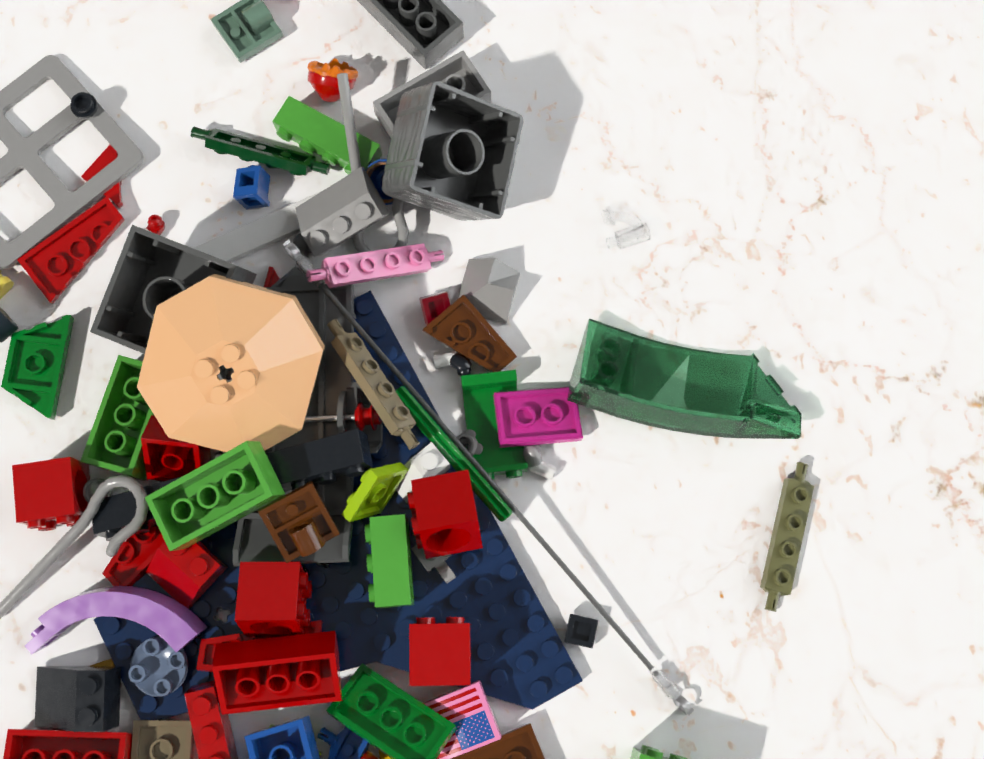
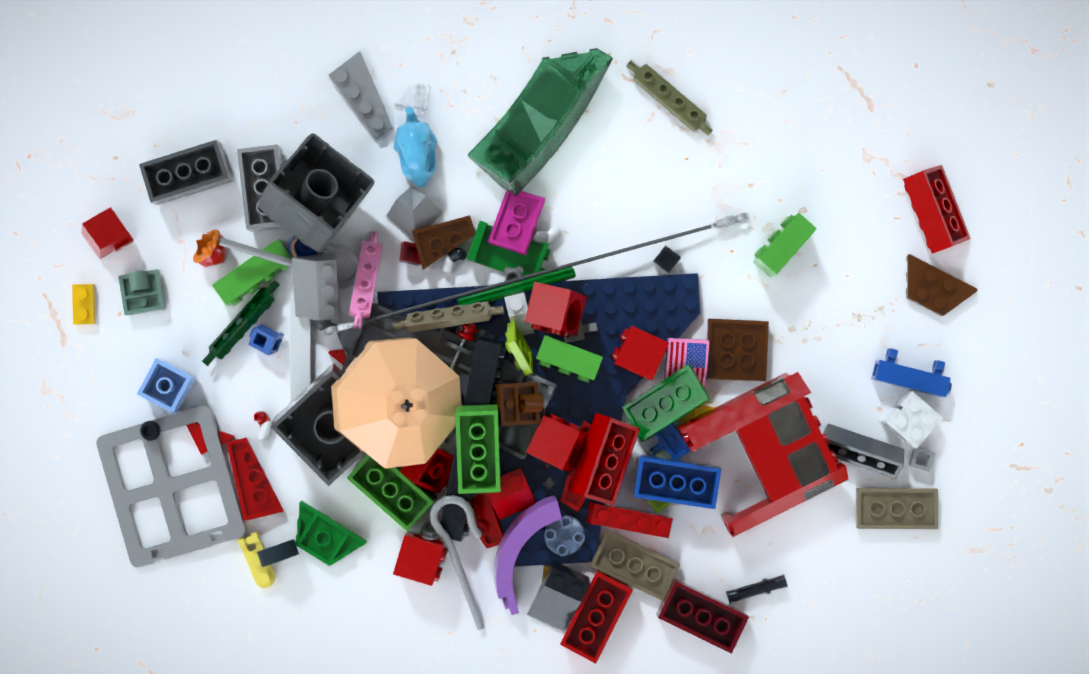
camera: 65 degrees left, 10 degrees up
none -> light blue brick [137,358,197,413]
none -> light grey wing [328,51,393,139]
none -> medium azure piece [393,107,438,187]

